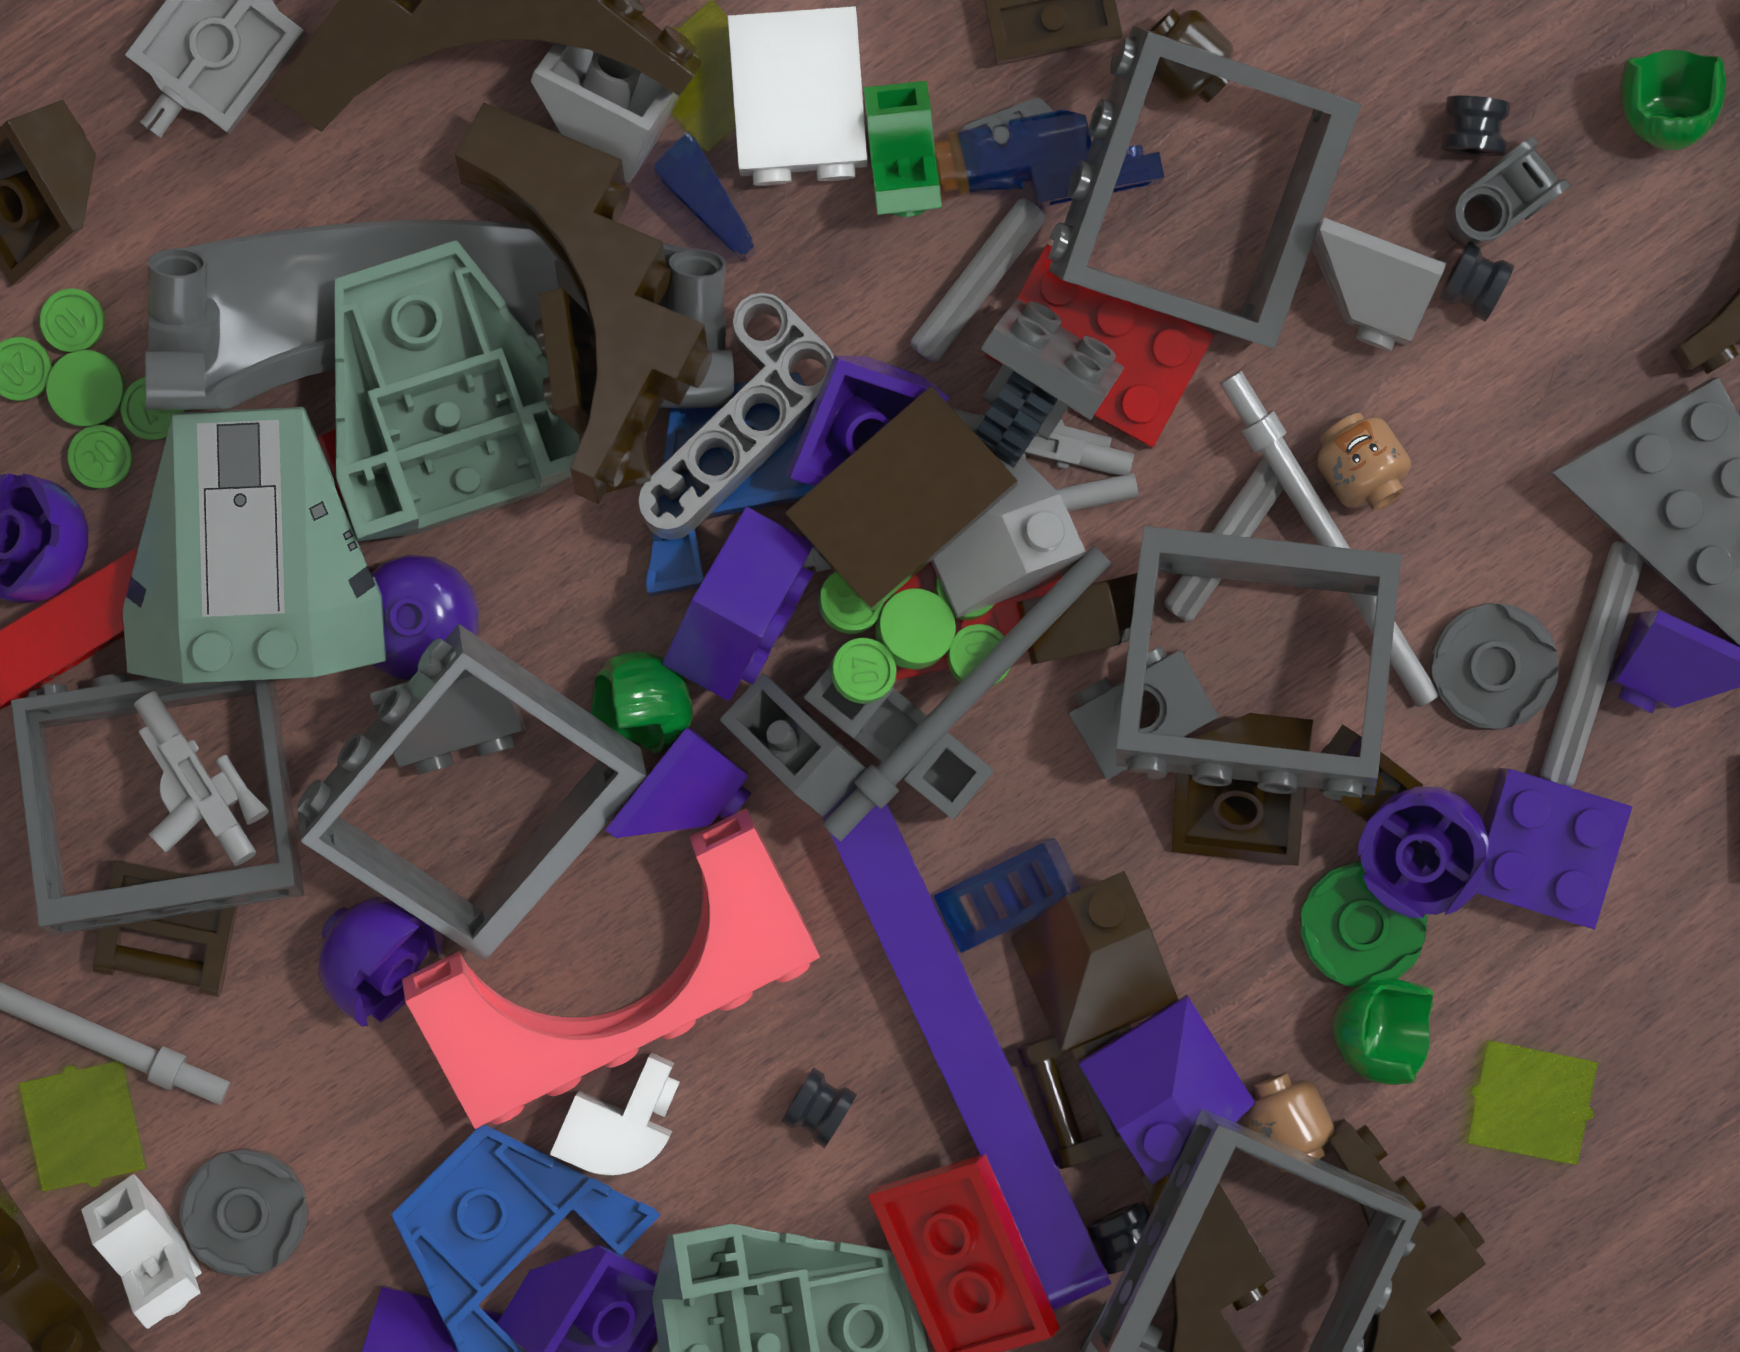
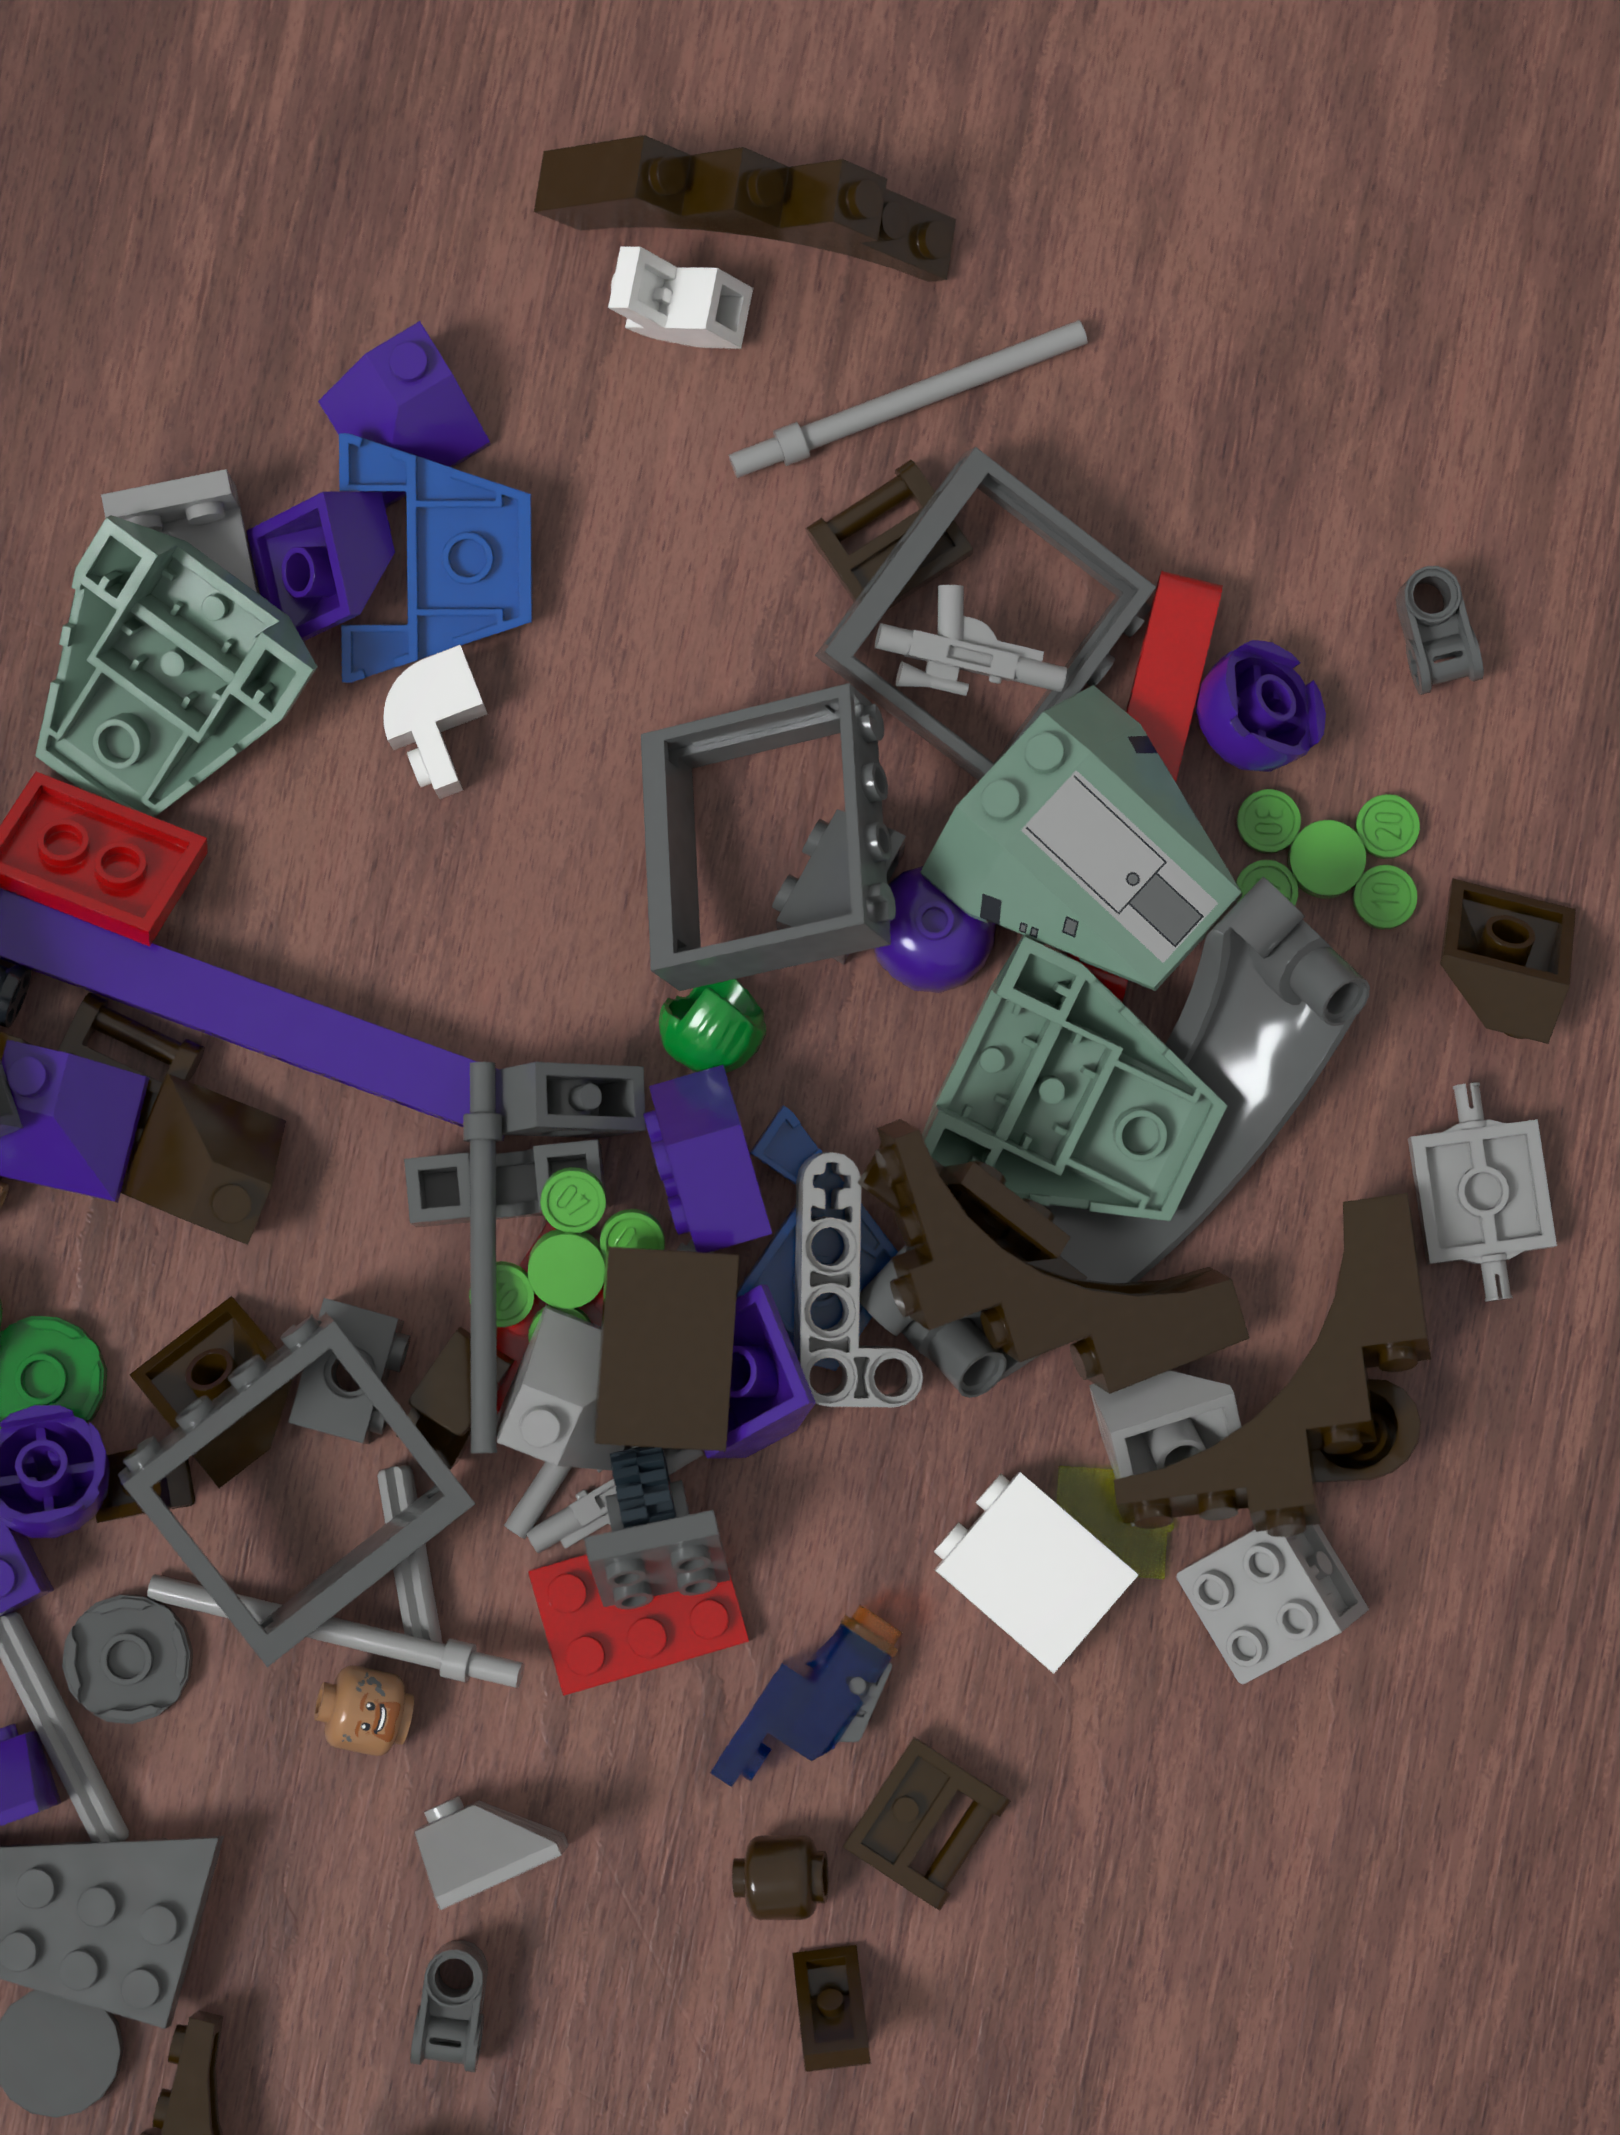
camera: 135 degrees right, 5 degrees down
clear neon green piece [19,1061,147,1192] -> none
dark grey tile [179,1148,309,1277] -> none
dark purple cylinder [318,897,443,1027] -> none
coral arch [402,808,820,1129] -> none
dark purple slope [605,727,752,838] -> none
clear blue slope [654,131,755,261] -> none
black wheel [781,1067,857,1148] -> none
green brick [863,81,942,217] -> none
light grey axle [911,198,1046,363] -> none
clear blue slope [934,838,1081,953] -> none
dark grey window [1048,26,1362,349] -> none
black wheel [1439,242,1514,322] -> none
black wheel [1441,95,1510,156] -> none

